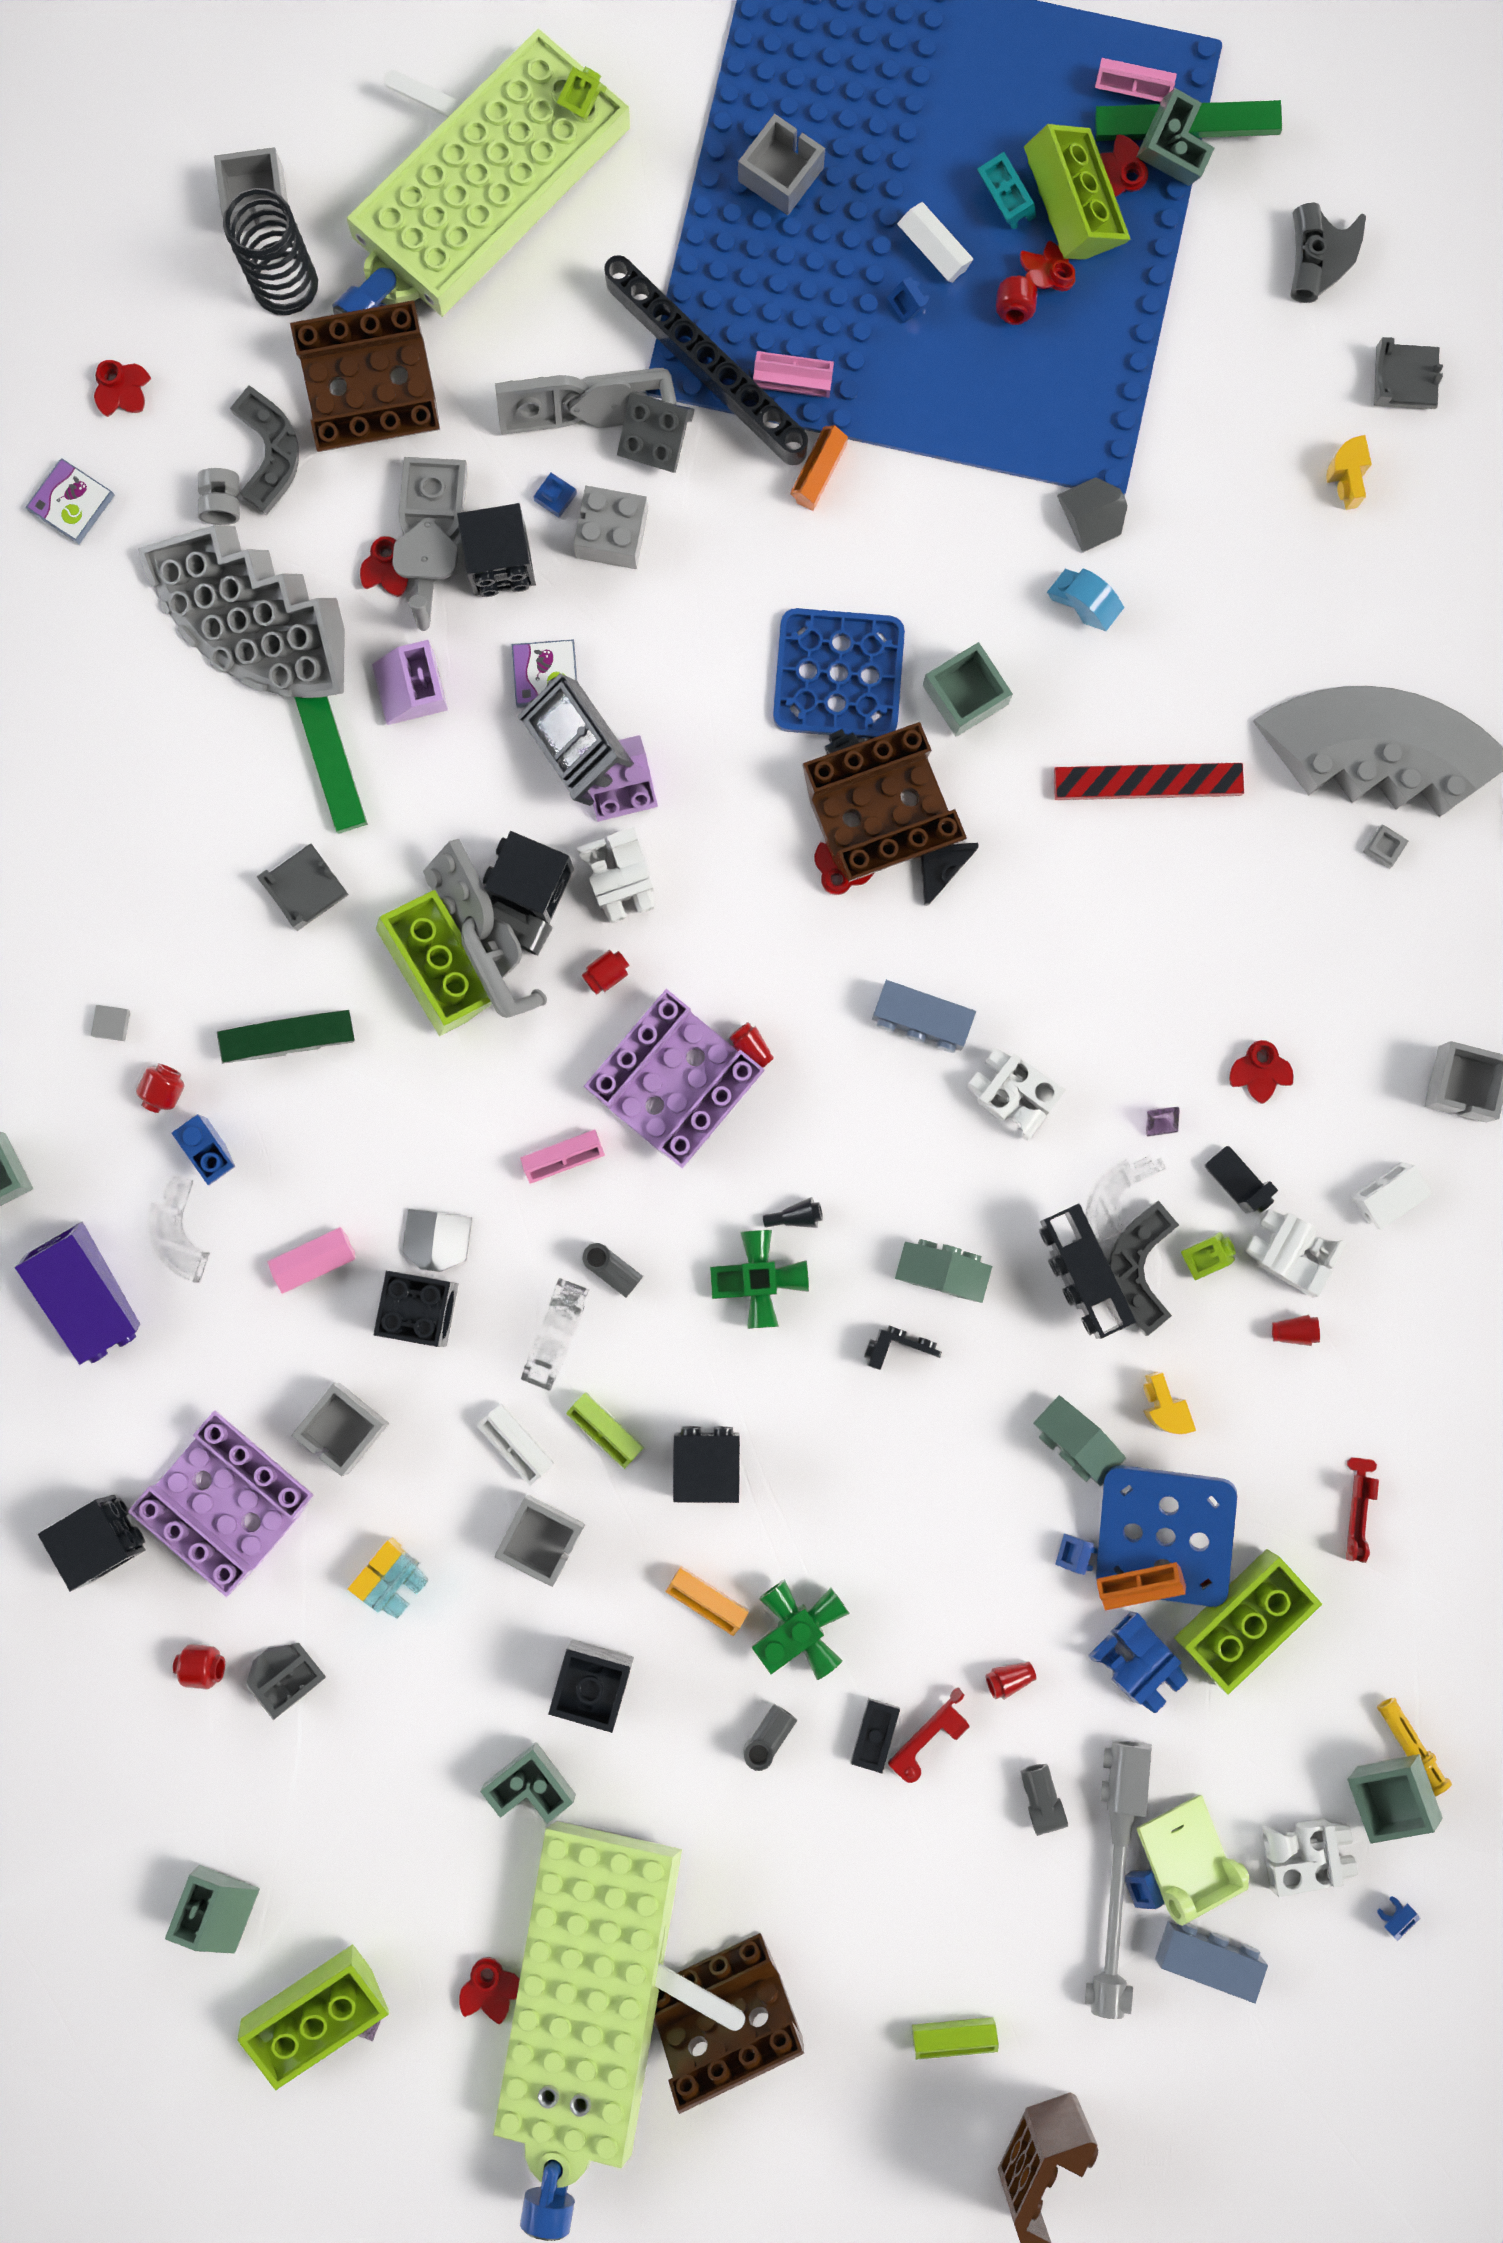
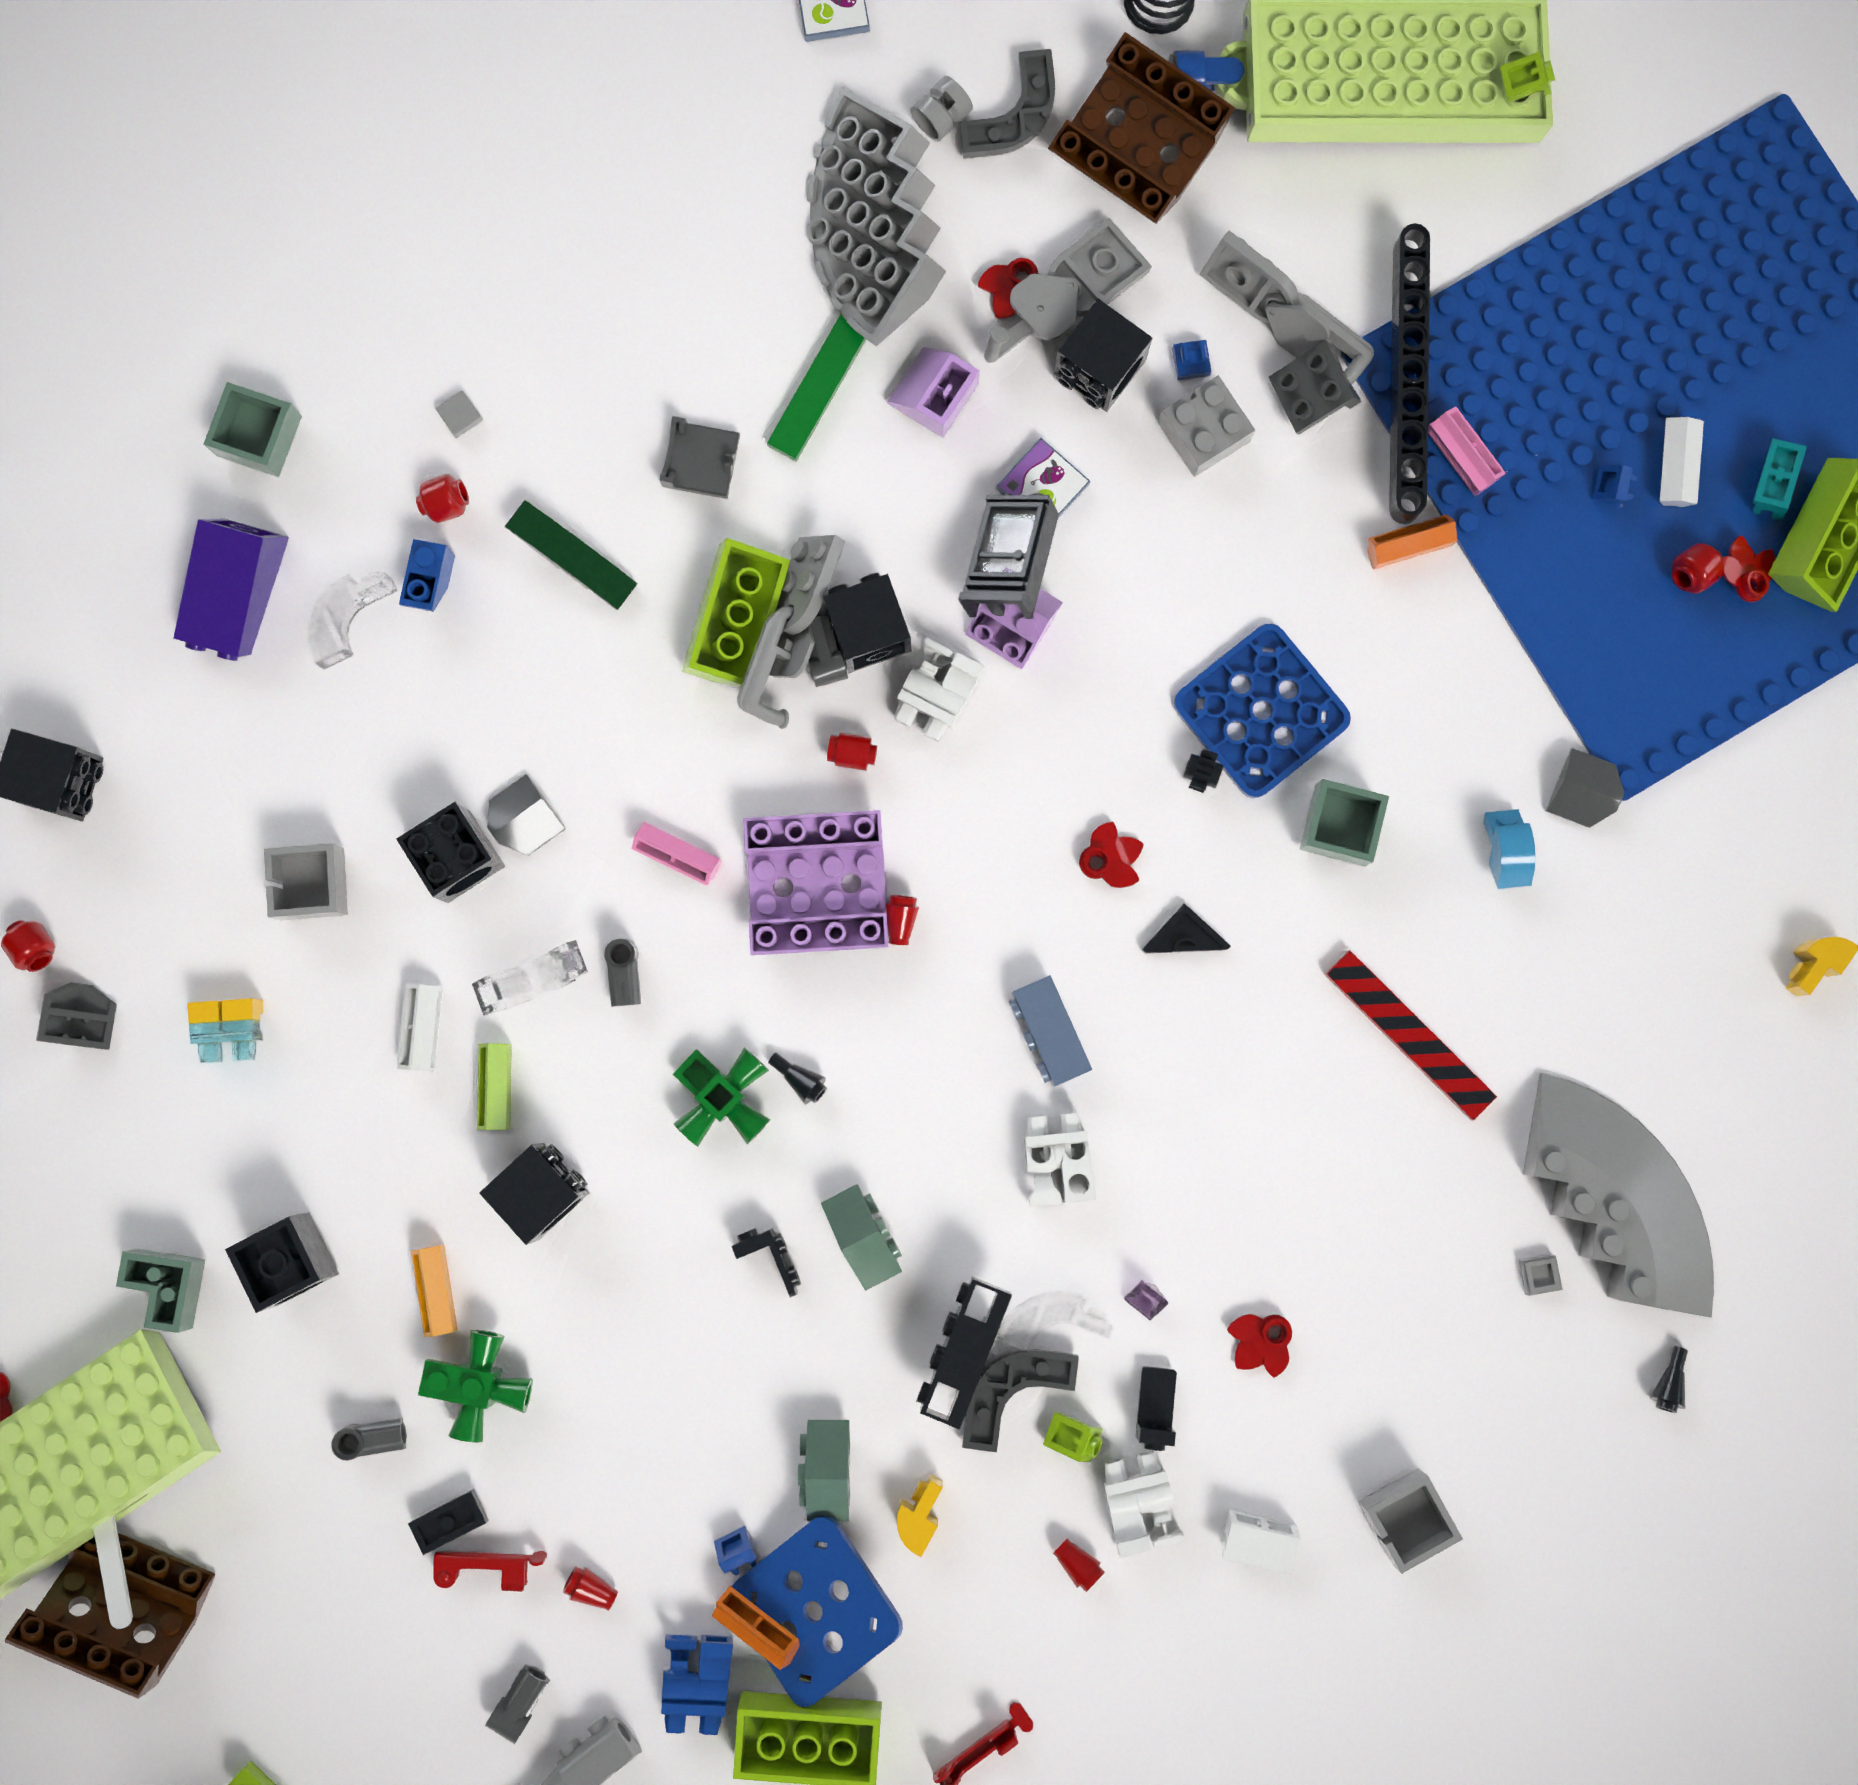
camera: 50 degrees right, 0 degrees up
lavender slope [128,1410,314,1597] -> none
bright pink piece [267,1227,355,1294] -> none
light grey piece [494,1494,586,1587] -> none
light grey piece [738,113,825,215] -> none
reddish brown slope [802,722,967,882] -> none

